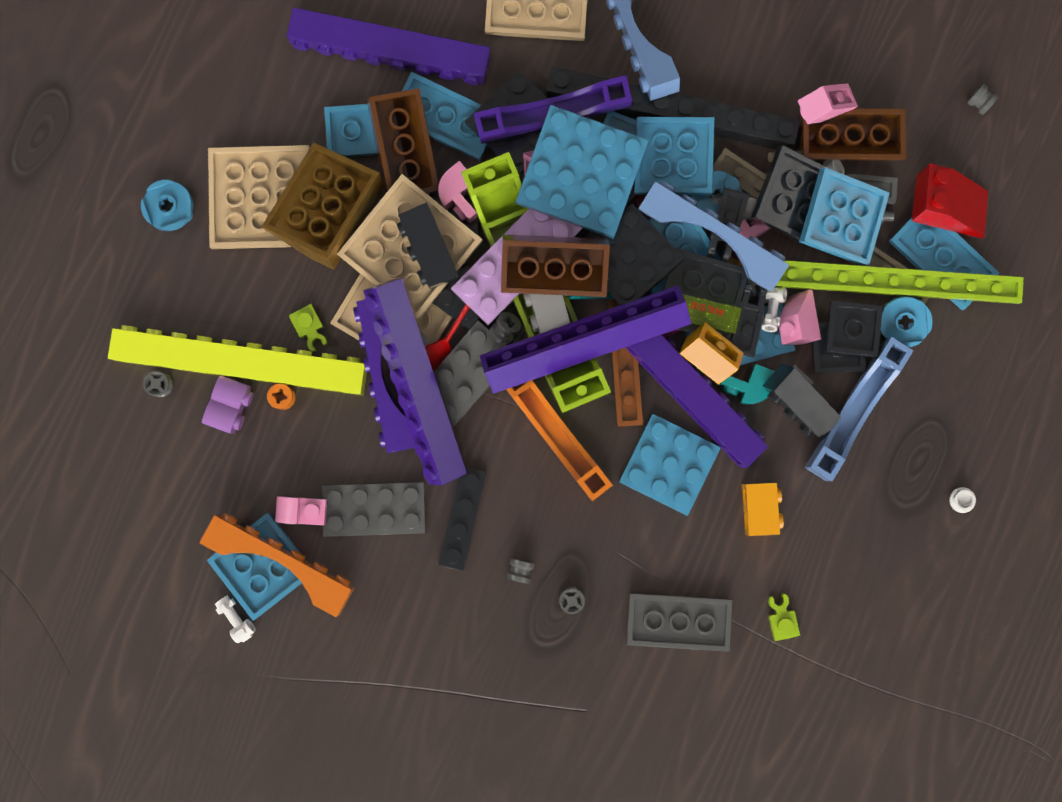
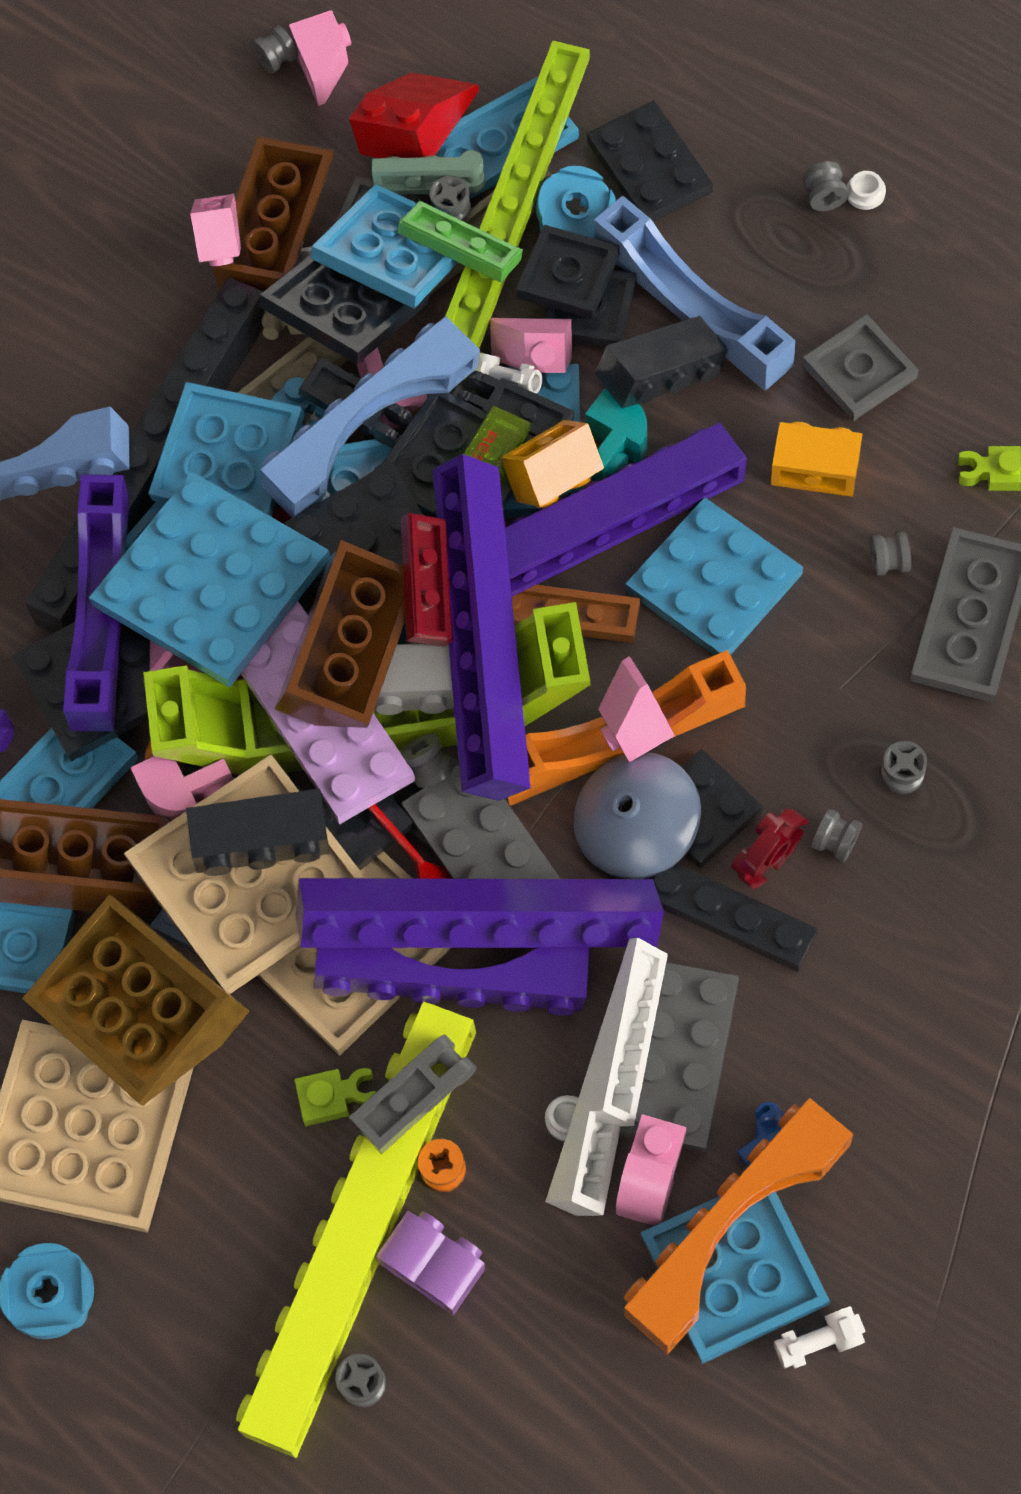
camera: 70 degrees left, 20 degrees down
none -> bright pink slope [289,10,351,106]
none -> dark grey plate [349,1034,477,1155]
none -> sand green plate [372,150,485,195]
none -> bright green tile [398,201,522,283]
none -> dark red tile [401,513,452,647]
none -> dark grey wheel [429,176,471,222]
none -> white slope [545,938,668,1216]
none -> white plate [545,1095,578,1141]
none -> sand blue dish [574,752,701,879]
none -> black plate [587,100,713,222]
none -> bright pink slope [598,656,675,762]
none -> black plate [681,749,763,869]
none -> dark red plate [731,808,808,889]
none -> blue arm [736,1102,784,1168]
none -> dark grey plate [802,314,919,421]
none -> dark grey wheel [803,161,849,211]
none -> dark grey wheel [870,530,911,576]

